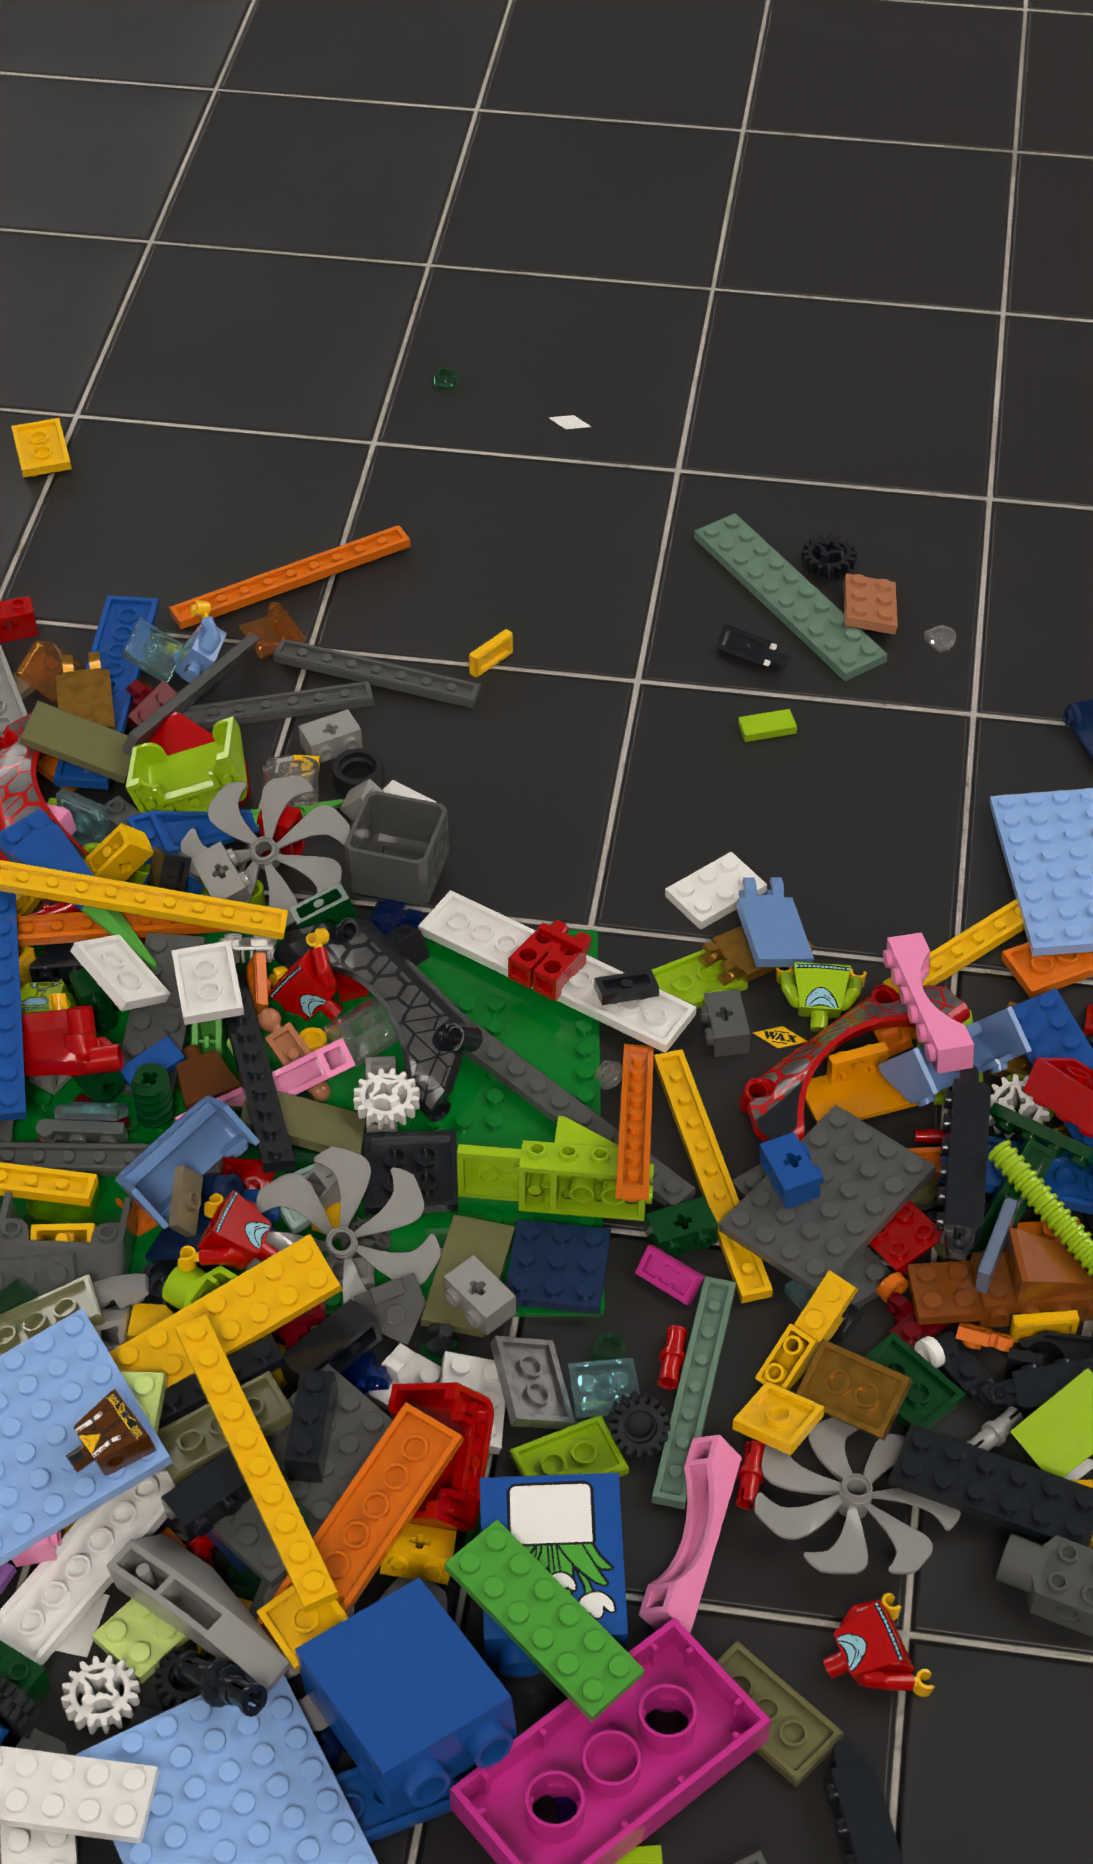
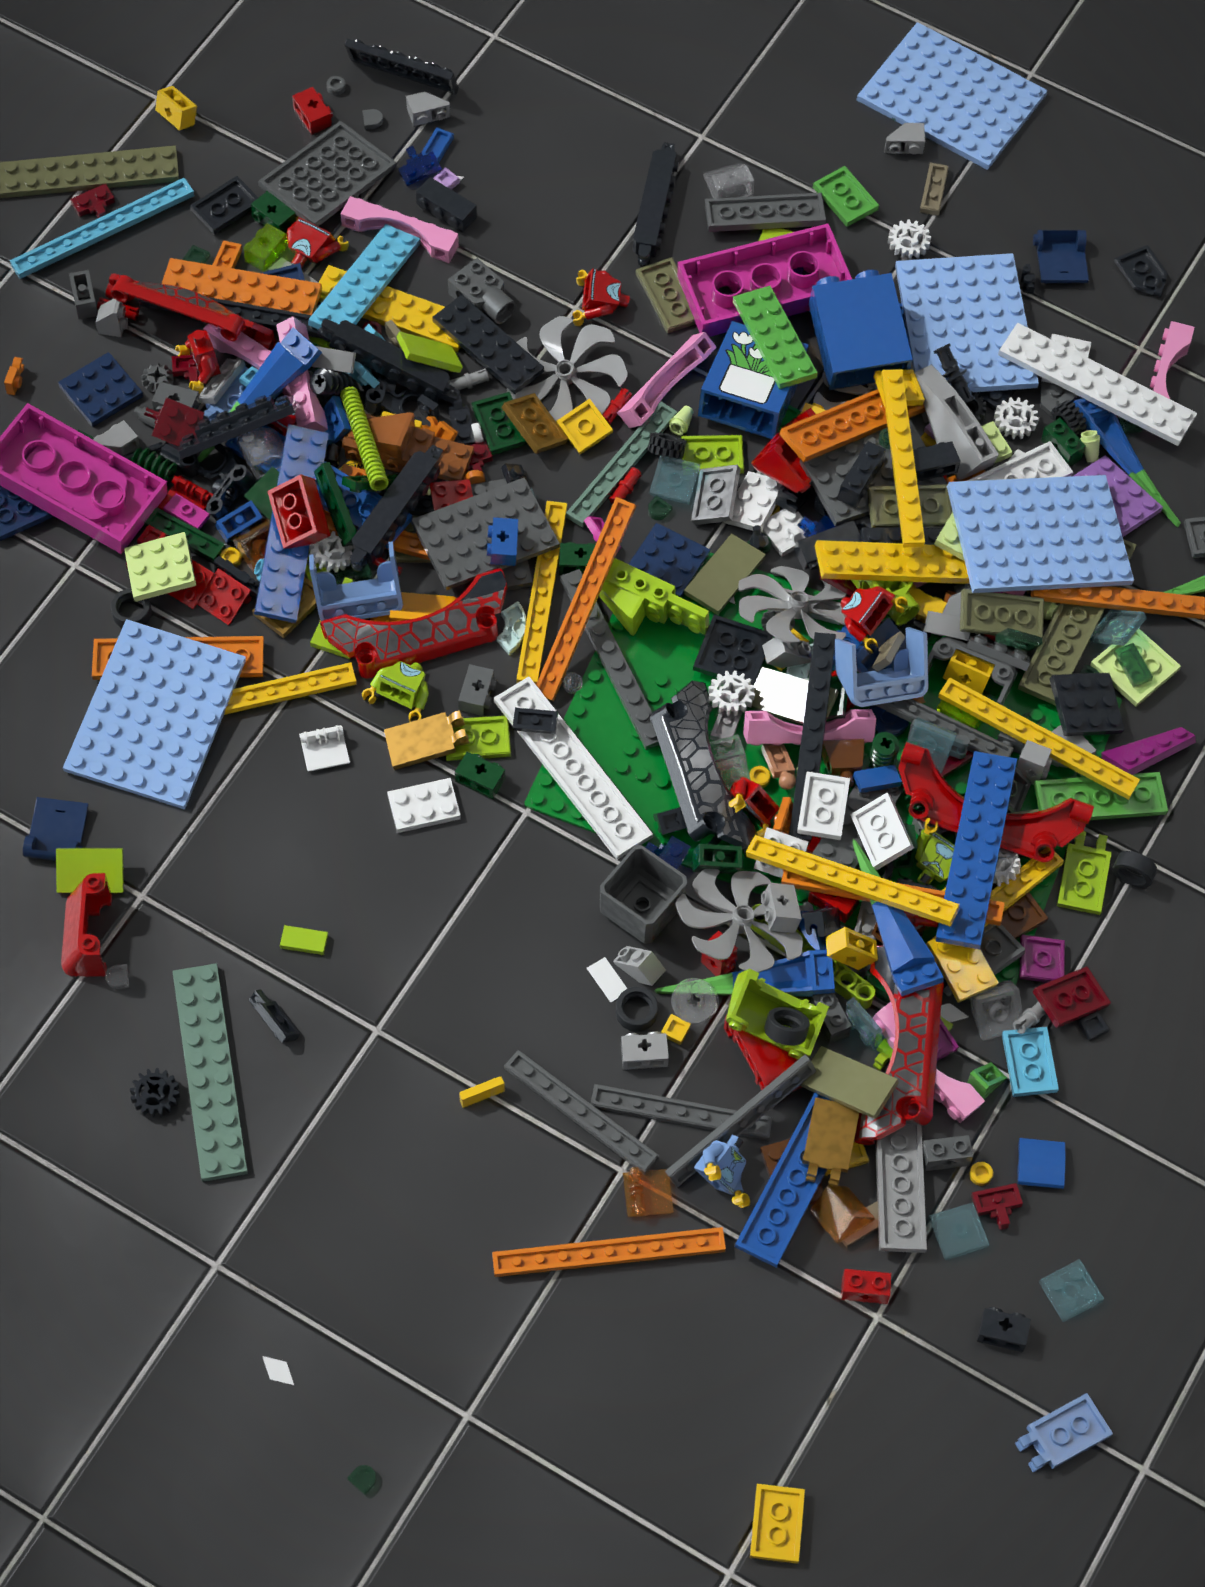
camera: 160 degrees left, 15 degrees up
reddish brown torso [66,1389,156,1475] -> none
clear light blue plate [121,617,184,683] -> none
dark red hinge [125,679,177,728] -> none
dark grey plate [354,1273,426,1346] -> none
light grey brick [444,1255,516,1336] -> none
red hips [508,919,591,1001] -> none
medium blue tile [736,877,814,967] -> none
yellow sticker [753,1026,807,1048] -> none
yellow slope [755,1270,859,1391] -> none
nougat plate [843,574,898,635] -> none
bright pink arch [883,932,974,1074] -> none
sand blue tile [975,1197,1018,1294] -> none
none -> lime tile [56,848,124,893]
none -> red windscreen [61,873,112,976]
none -> white hinge [299,725,350,772]
none -> dark green brick [455,752,505,799]
none -> light aqua tile [497,601,526,656]
none -> yellowish green cone [669,406,694,435]
none -> black tyre [764,1007,810,1046]

